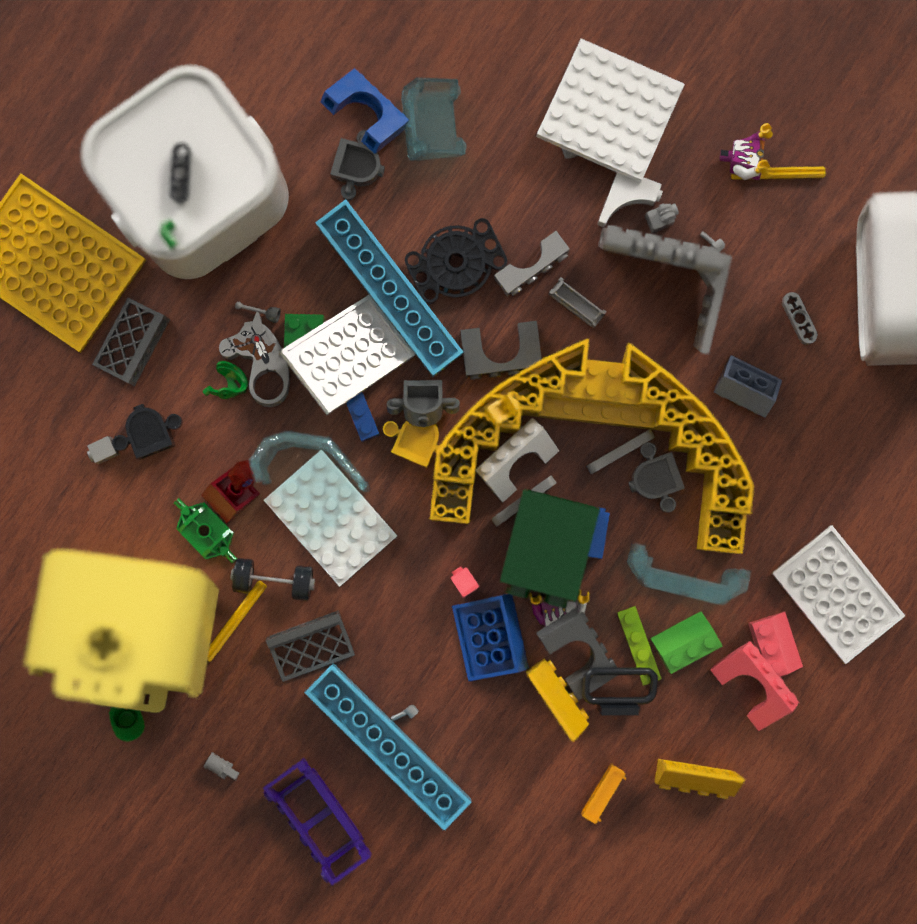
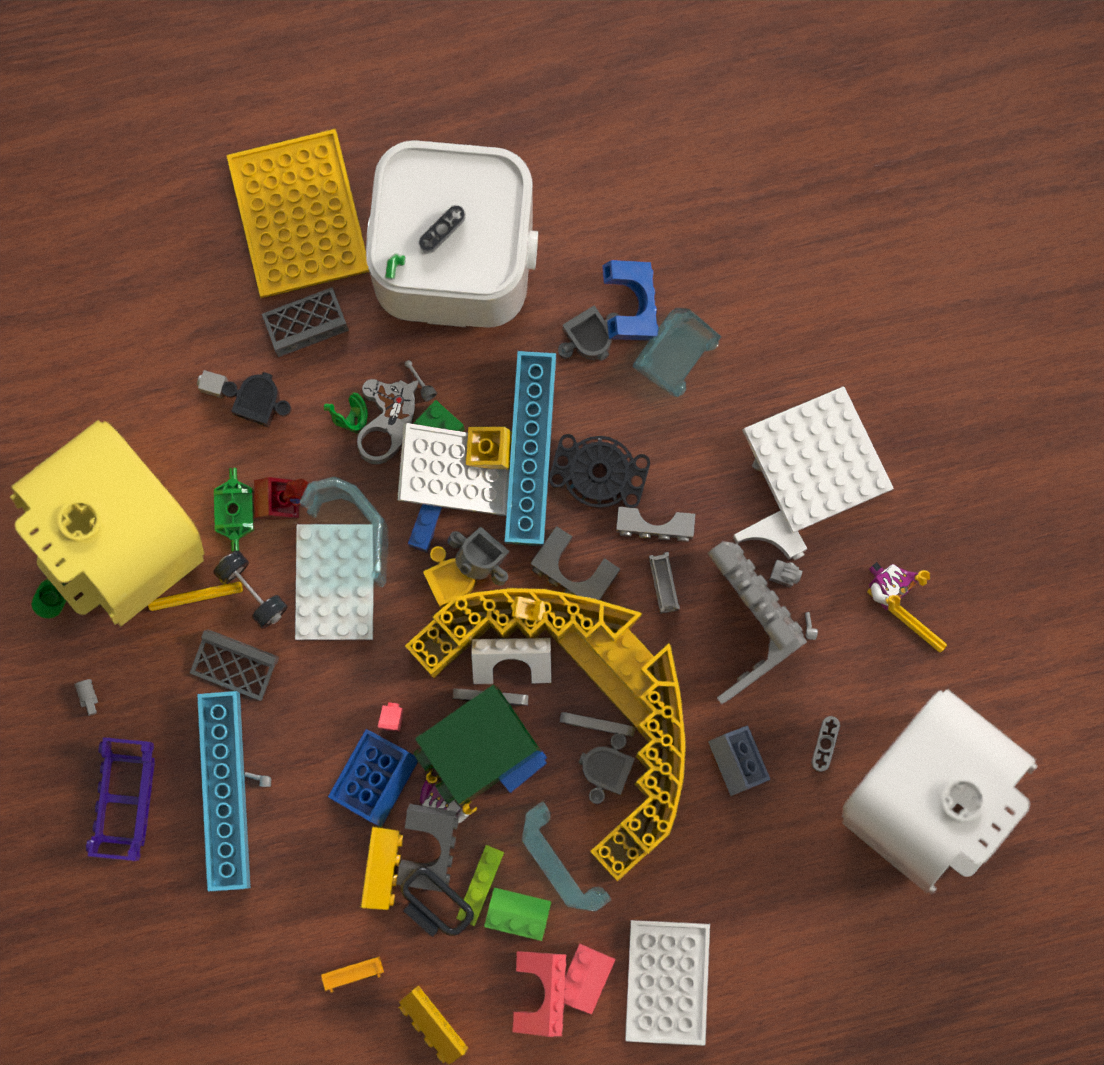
camera: 45 degrees right, 5 degrees down
none -> yellow slope [466,427,512,469]

